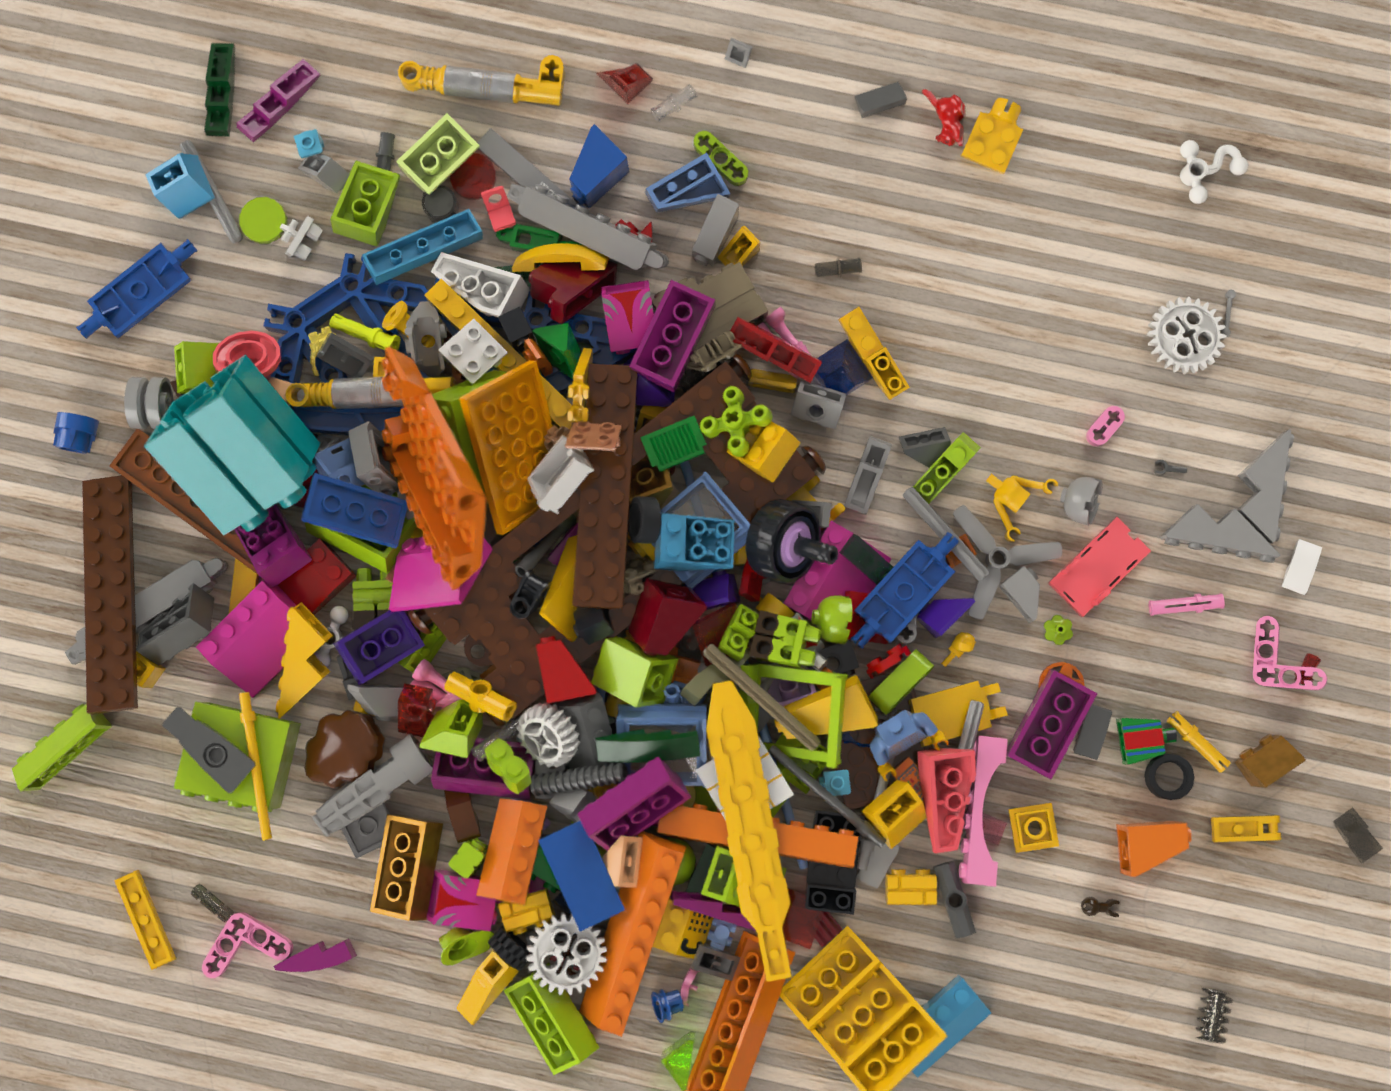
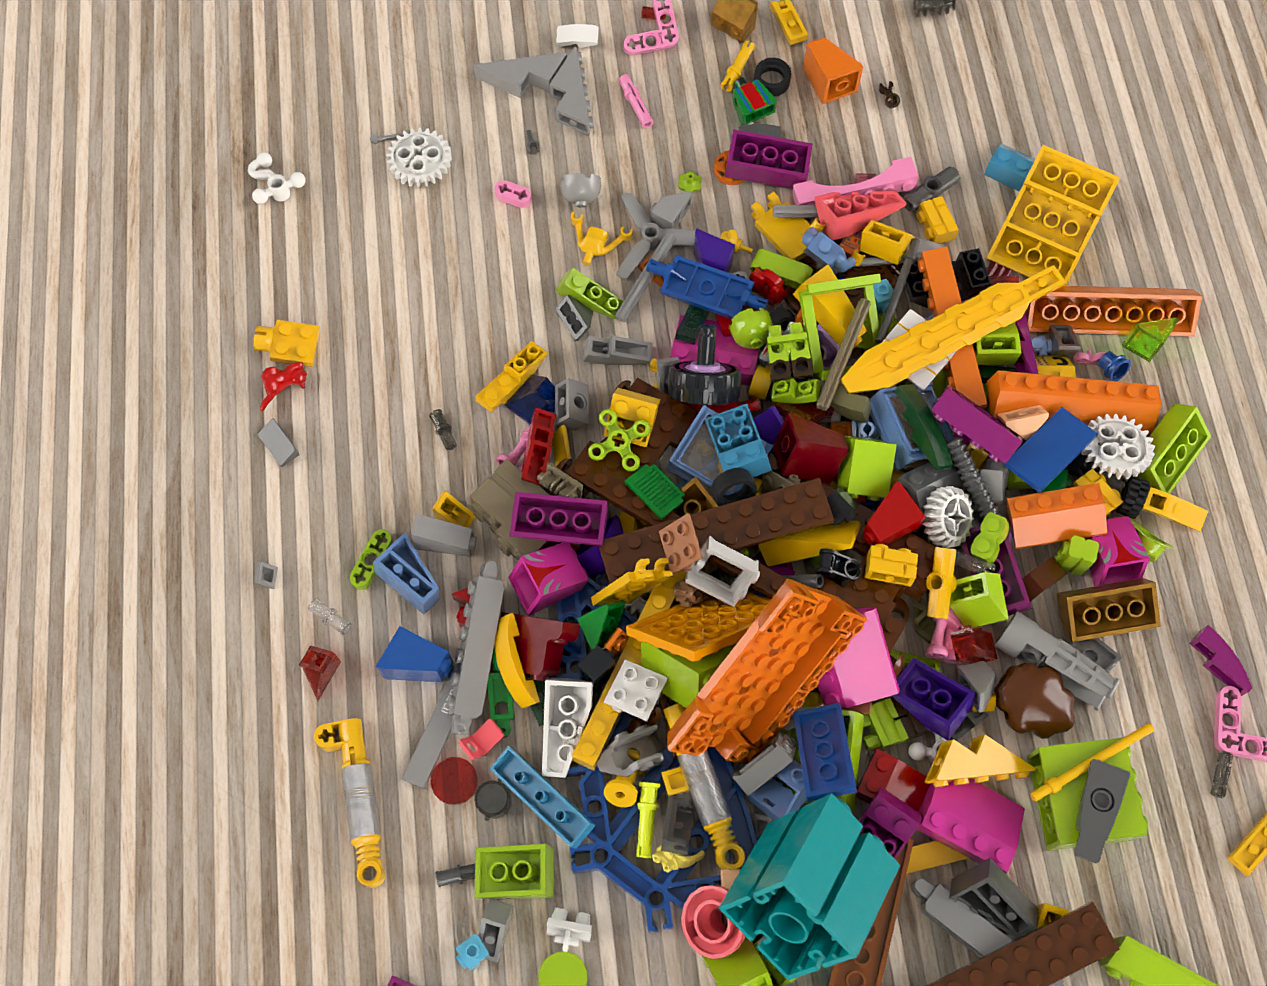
camera: 115 degrees left, 15 degrees down
yellowish green slope [396,113,480,195] -> none
yellow piece [1008,802,1059,853] -> none
coral piece [1048,517,1151,617] -> none
none -> yellow brick [865,544,918,587]

